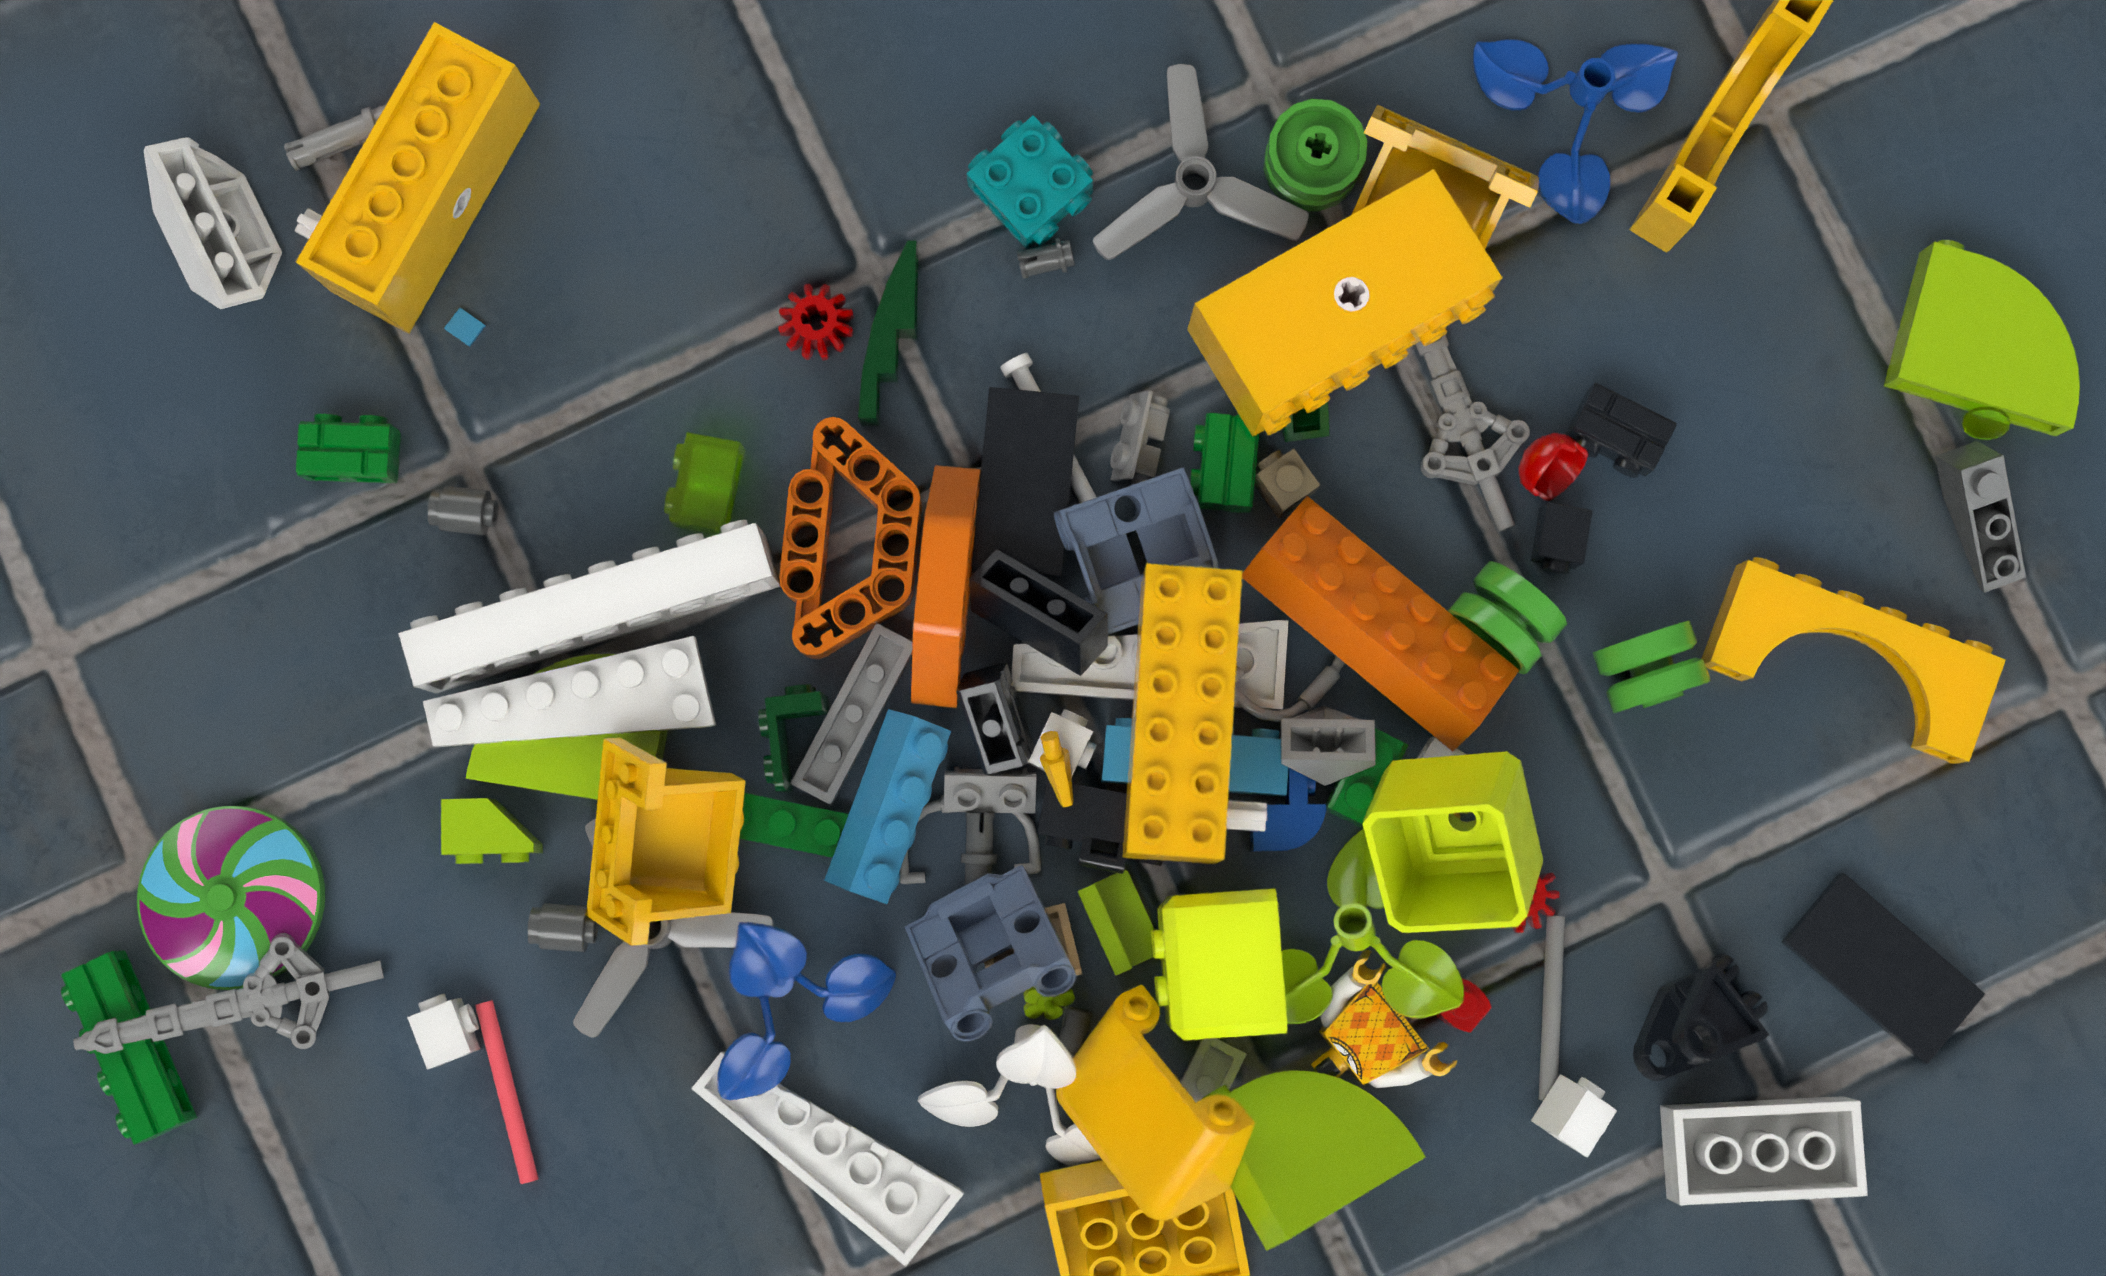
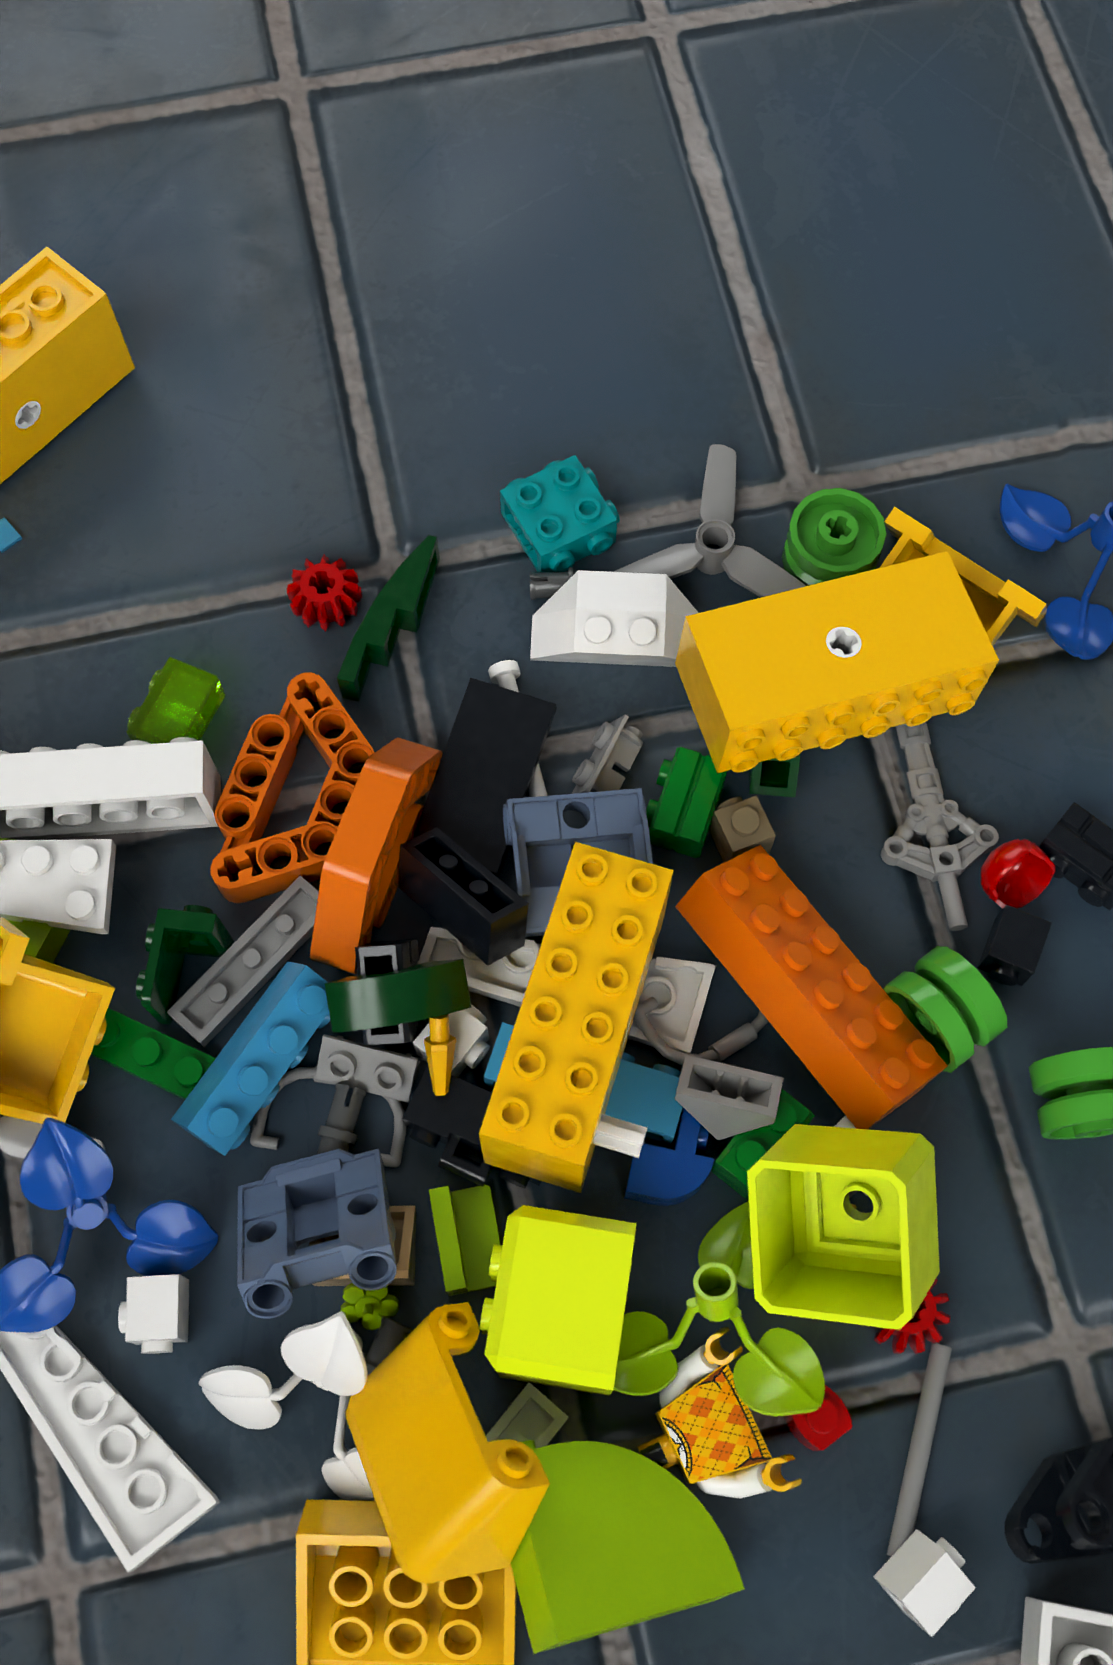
camera: 15 degrees right, 15 degrees down
none -> white brick [118,1274,189,1354]
none -> dark green brick [325,959,471,1033]
none -> white wedge [530,570,698,667]

